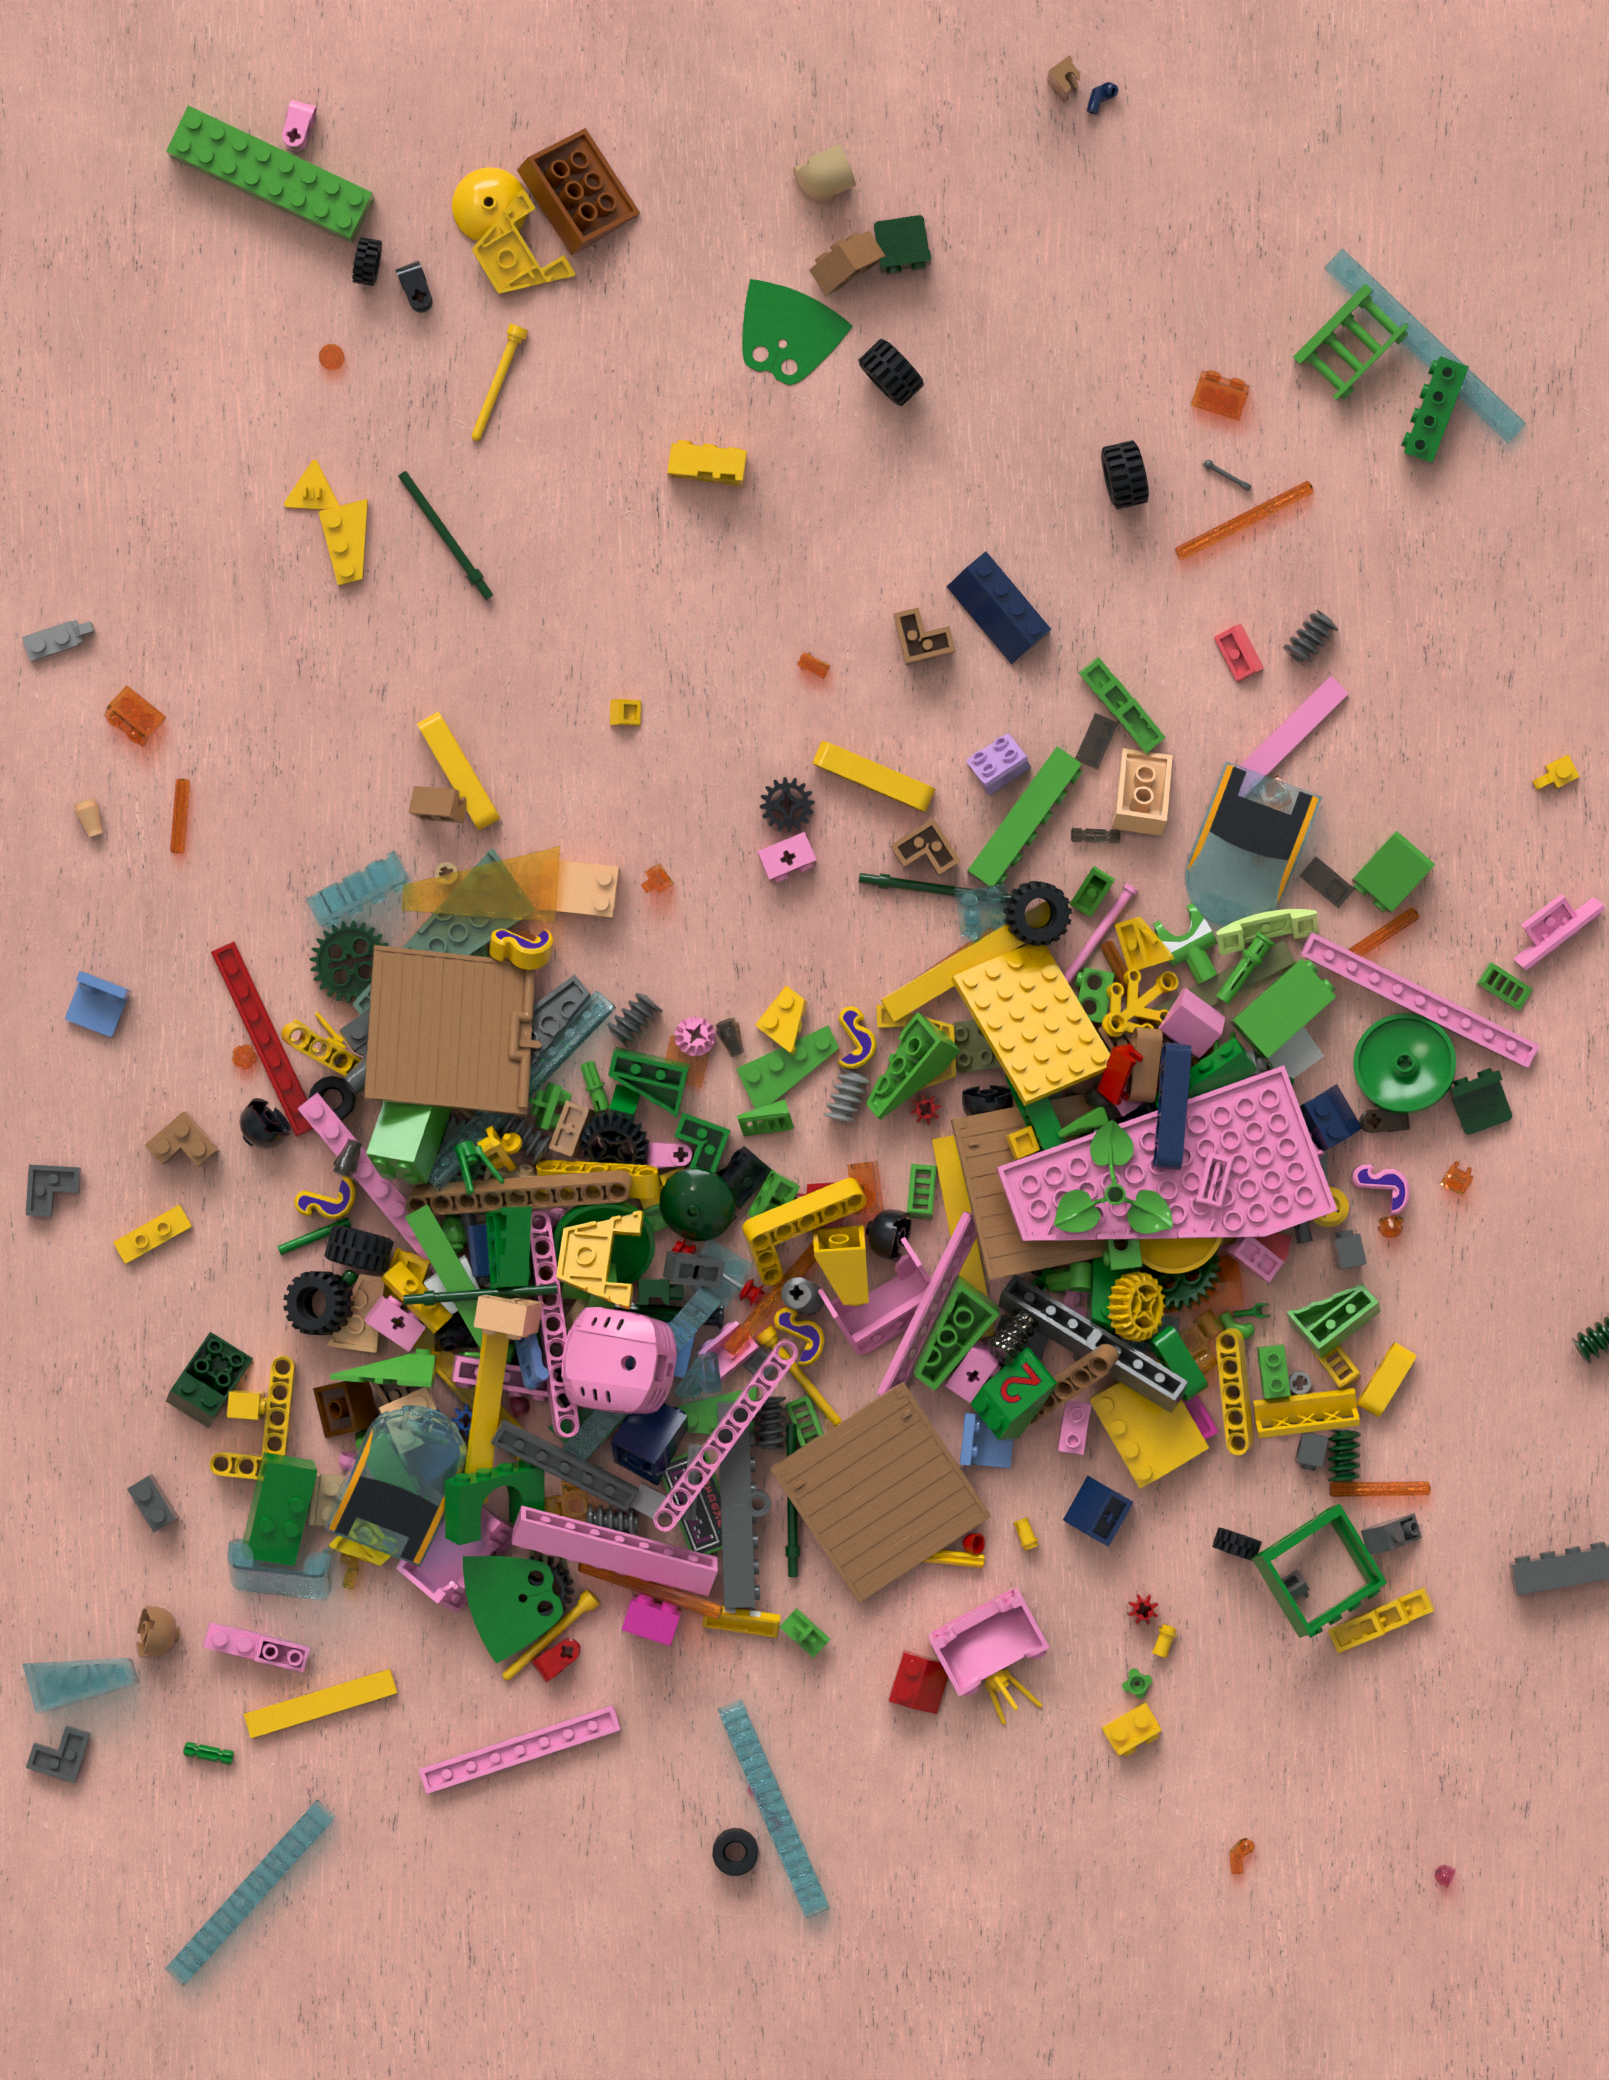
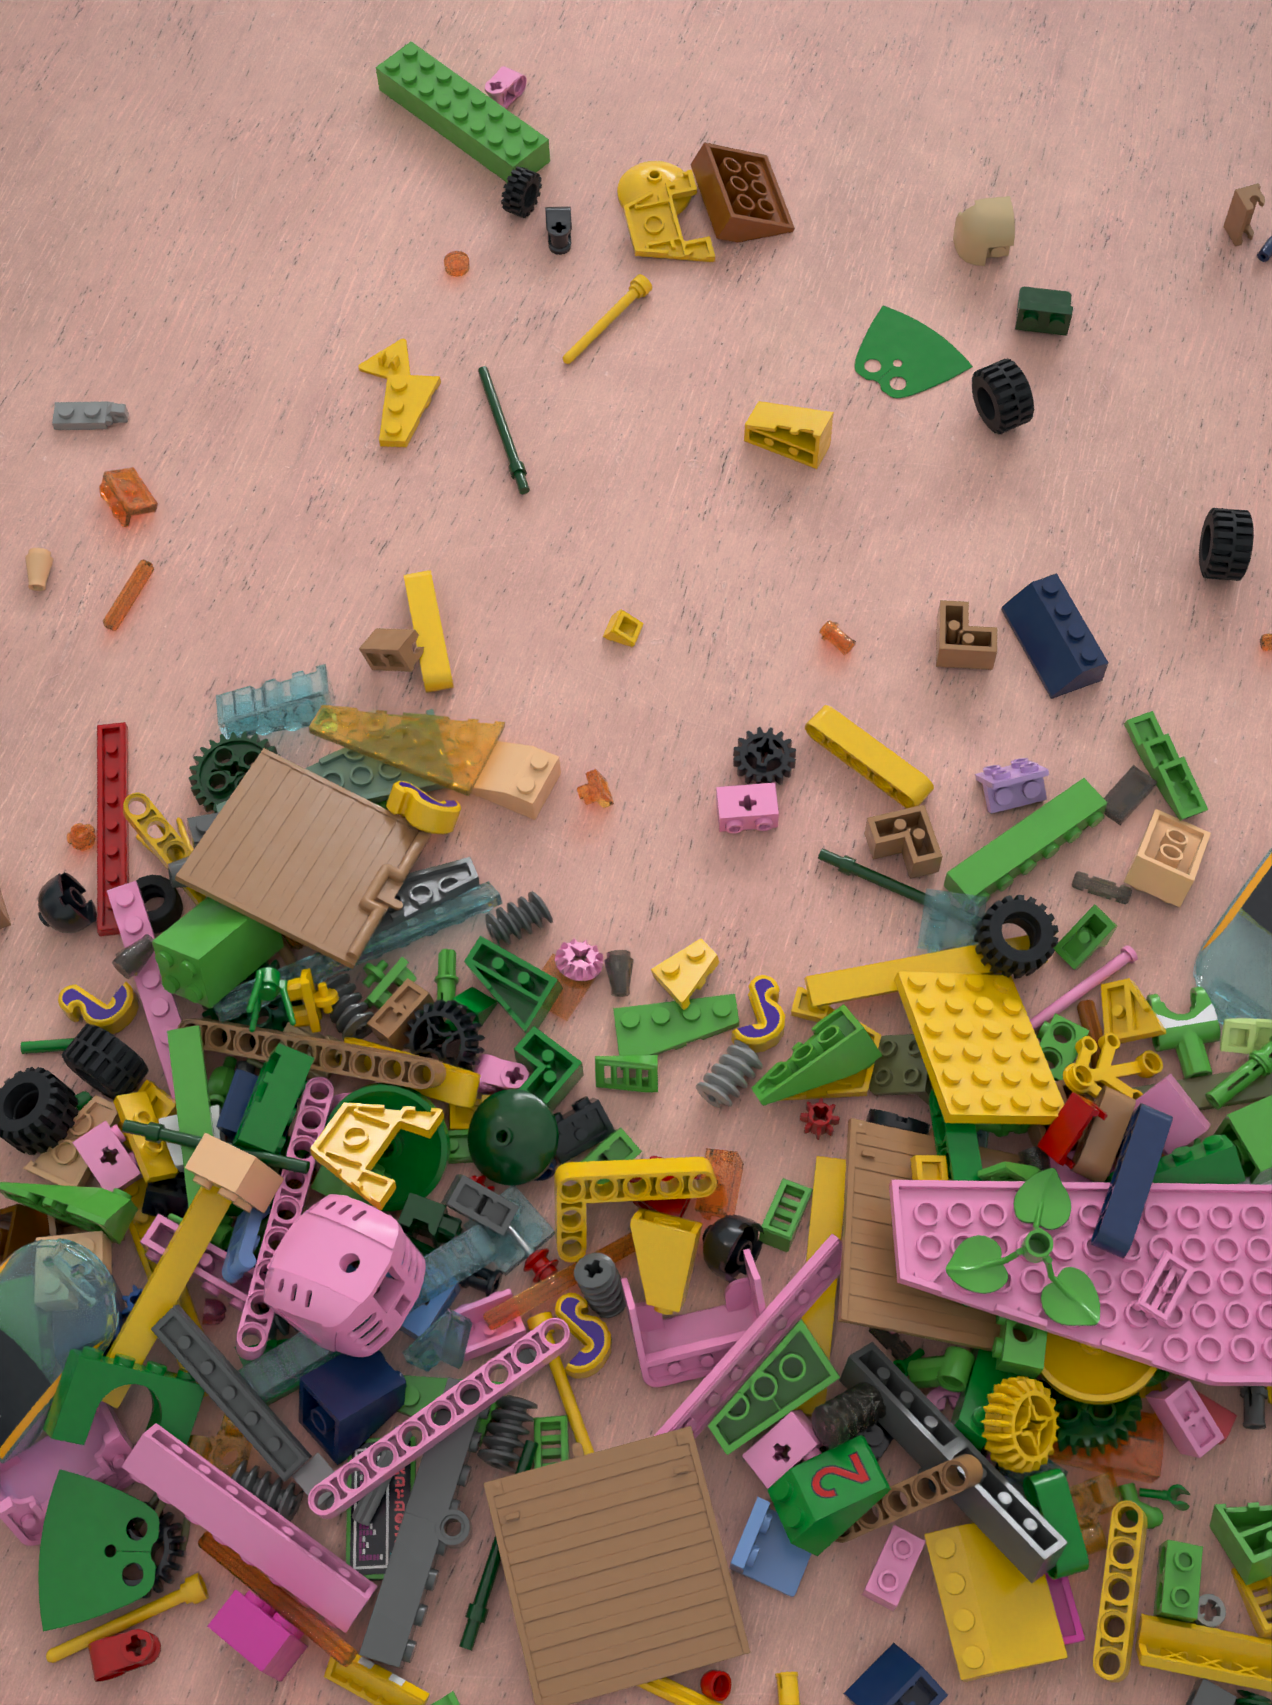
camera: 15 degrees right, 25 degrees down
medium nougat brick [809,231,885,295] -> none

